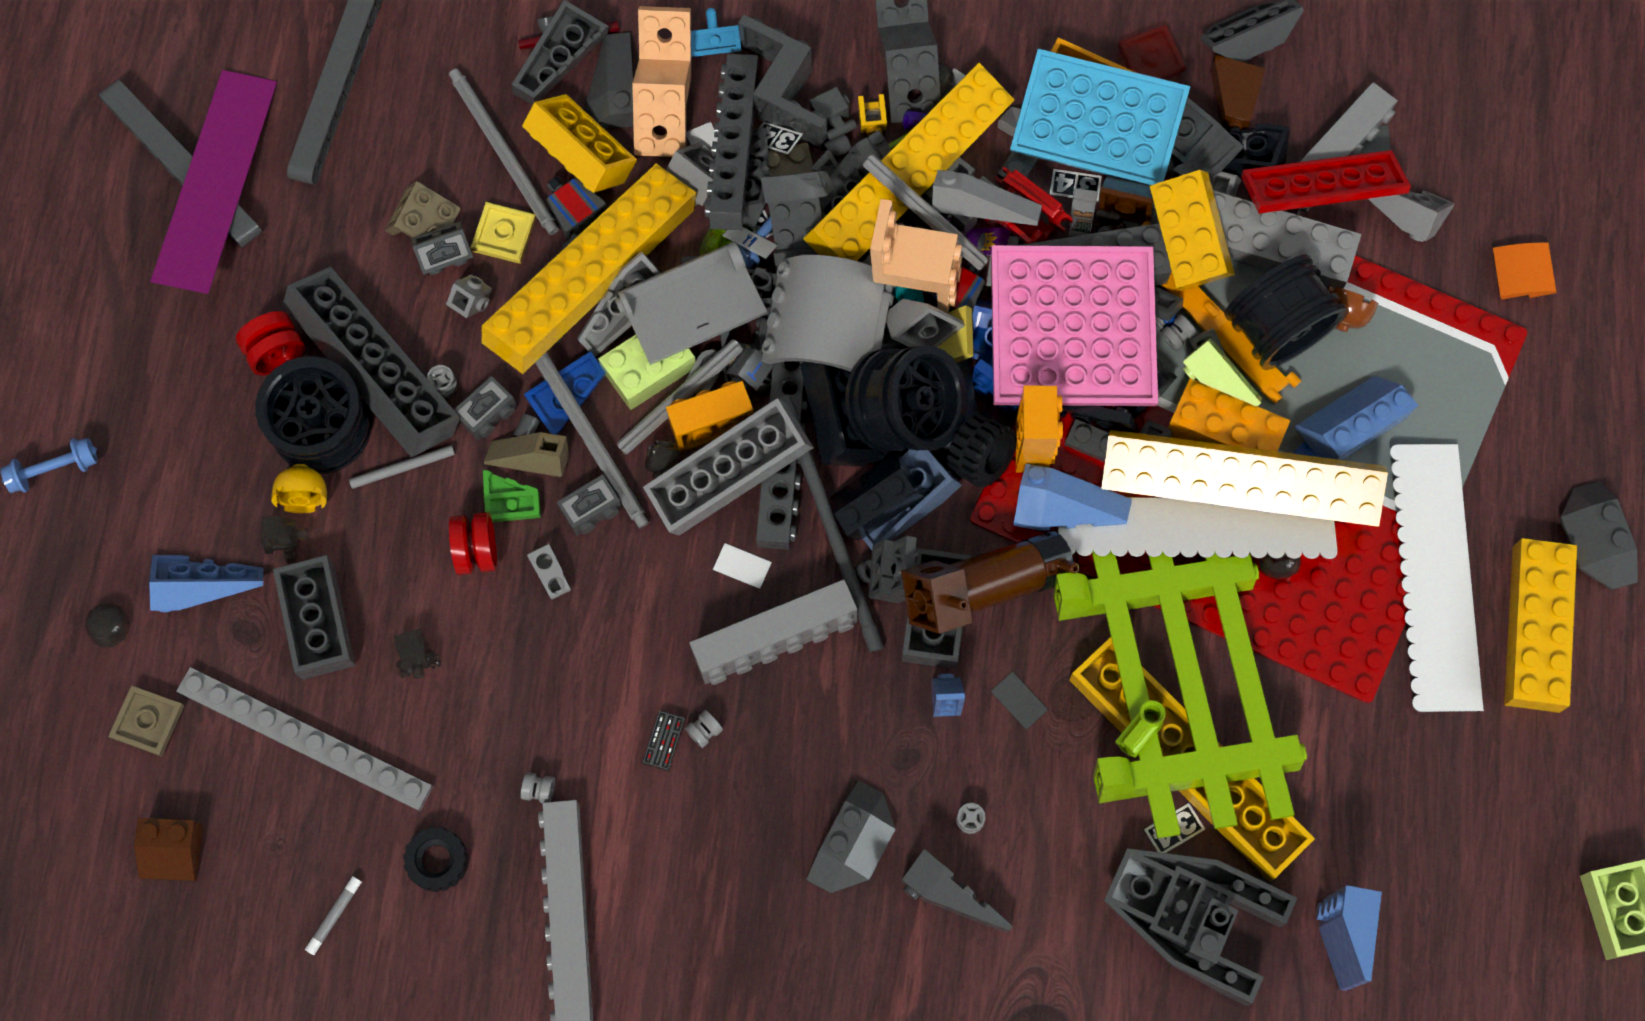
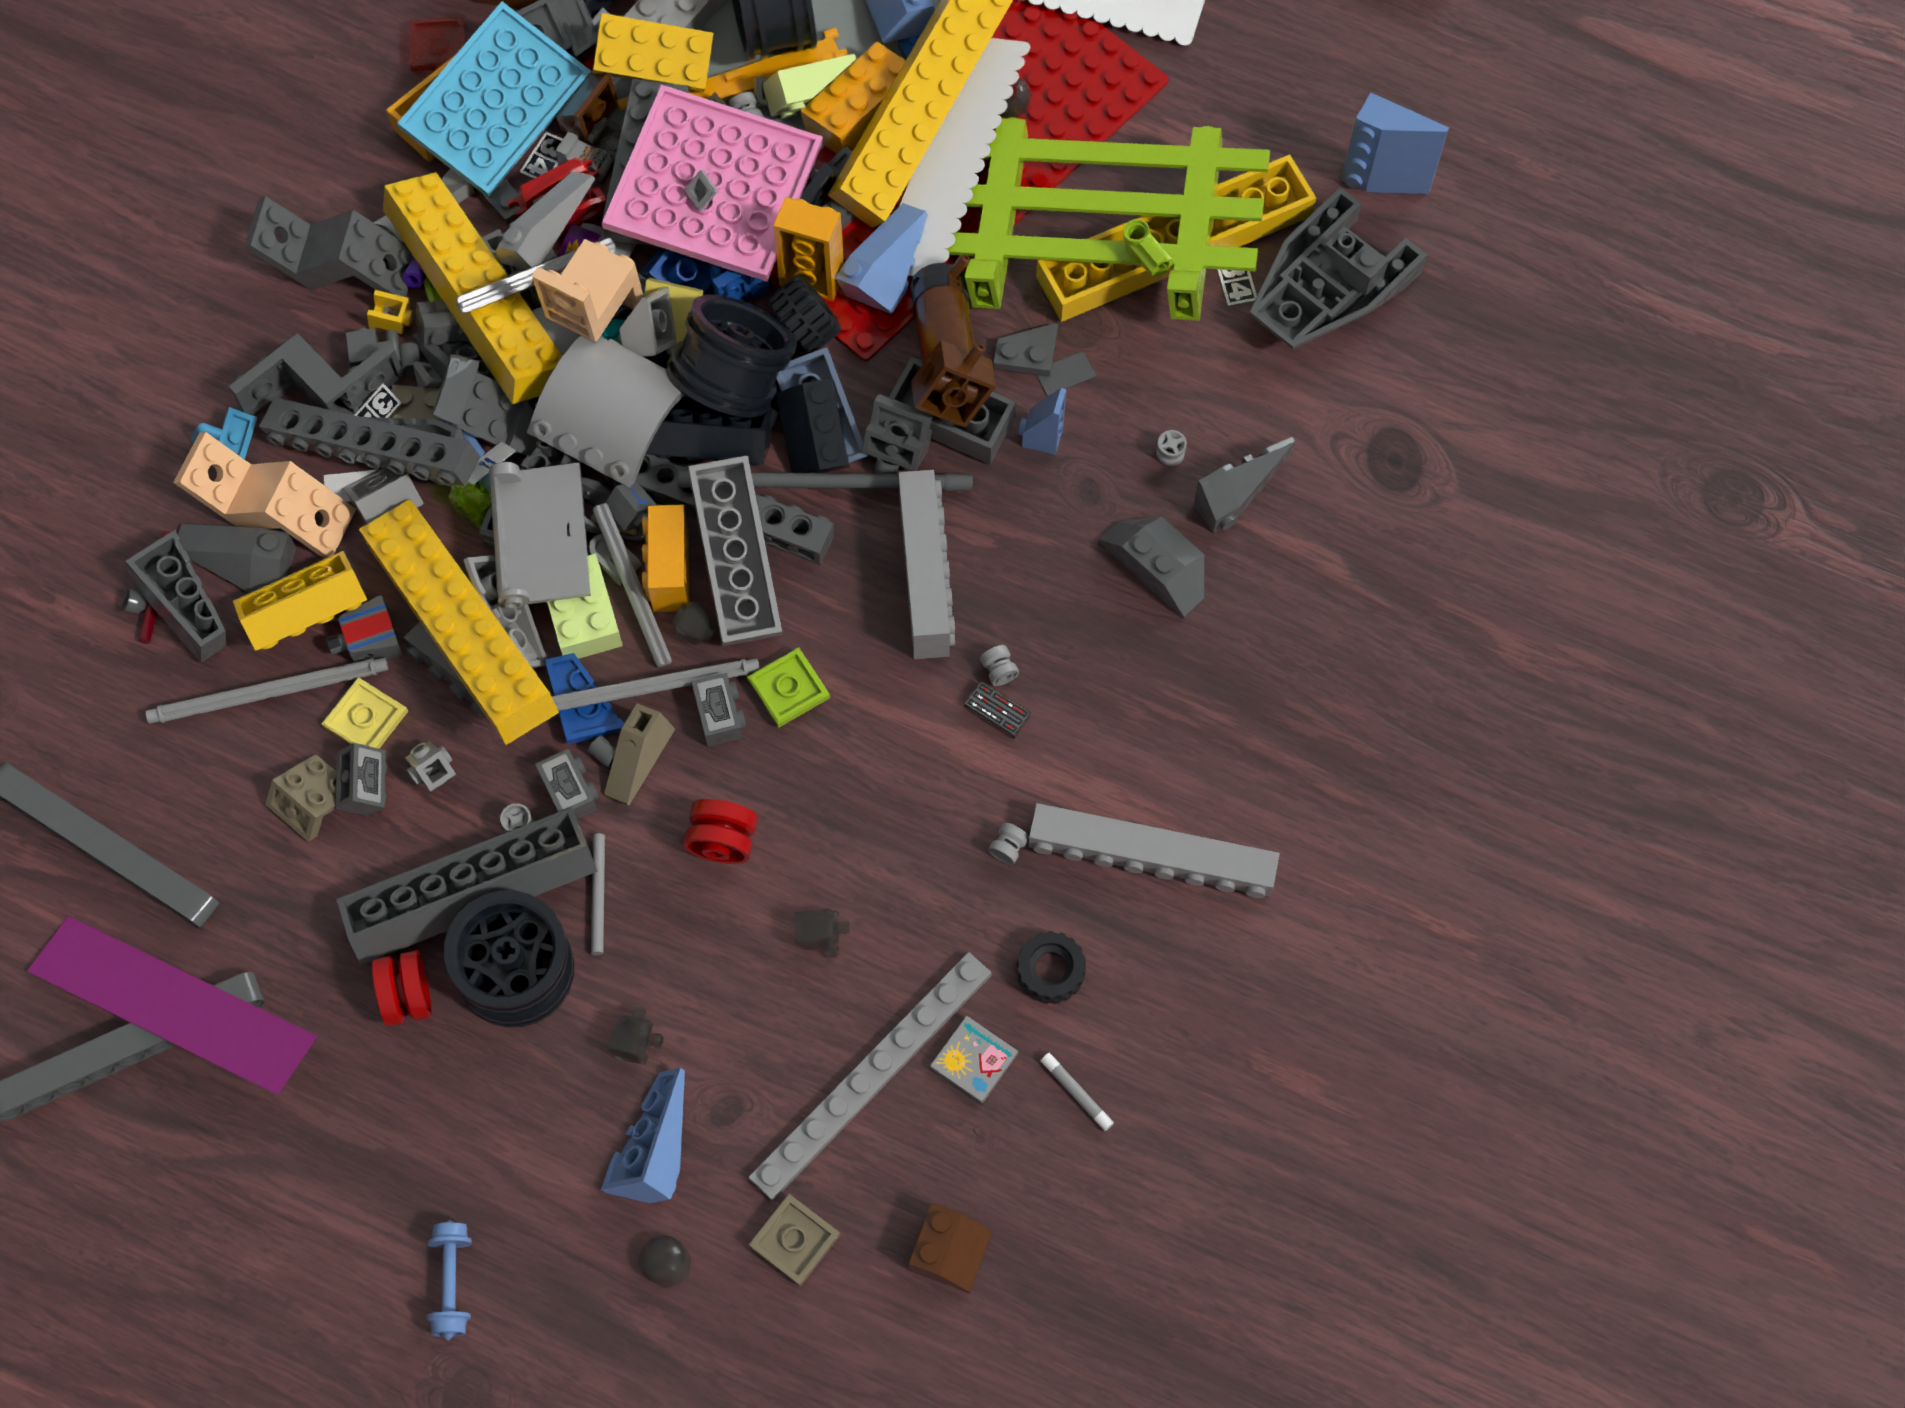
camera: 75 degrees left, 5 degrees down
yellow cylinder [271,464,327,513] -> none
dark grey brick [273,555,356,680] -> none
bright green wing [483,470,541,522] -> none
light grey leg [527,544,571,600] -> none
white sticker [713,543,772,589] -> none
none -> light grey slope [684,170,718,211]
none -> lime plate [747,647,830,728]
none -> light grey tile [930,1016,1018,1104]
none -> dark grey wing [993,323,1058,377]

